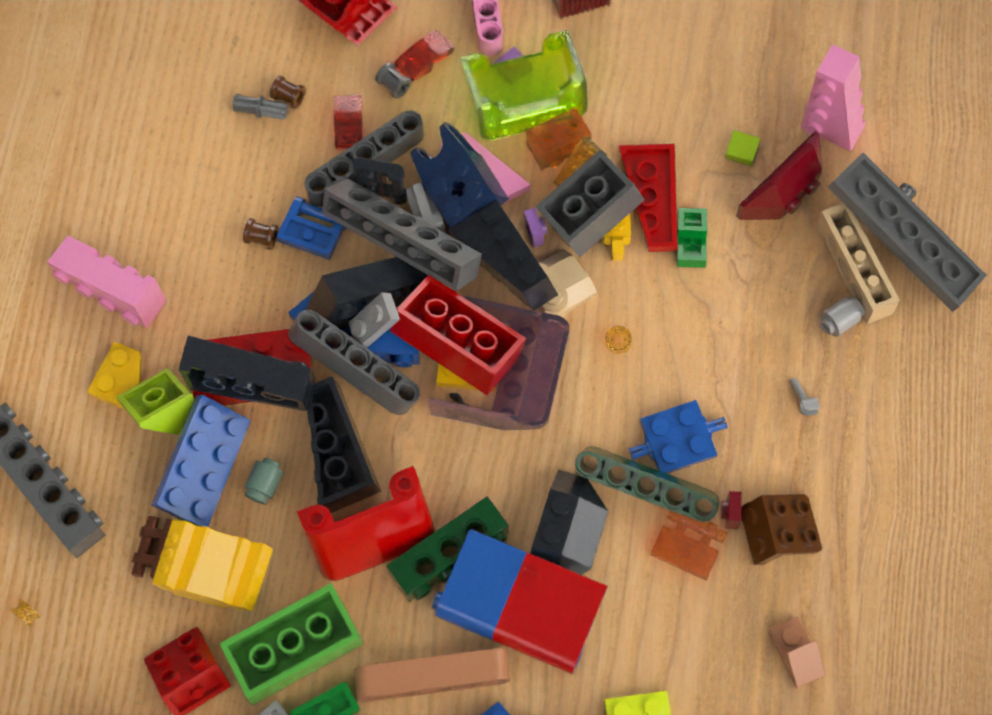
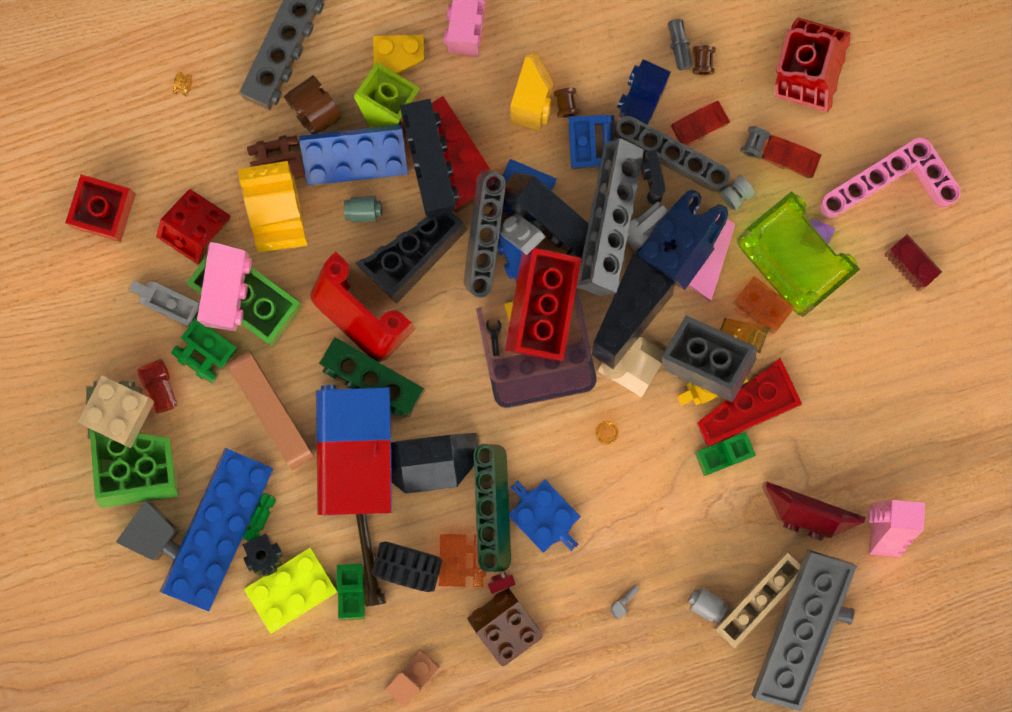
camera: 65 degrees right, 15 degrees up
medium lavender plate [524,208,547,248] -> none
lime tile [725,130,761,166] -> none
none -> bright pink slope [197,242,252,331]
none -> reddish brown brick [284,75,342,134]
none -> green slope [337,564,365,620]
none -> dark brown piece [356,514,386,607]
none -> black tyre [371,541,443,592]
none -> yellow wedge [510,52,554,132]
none -> clear blue brick [617,59,671,125]
none -> light grey wheel [720,175,756,211]

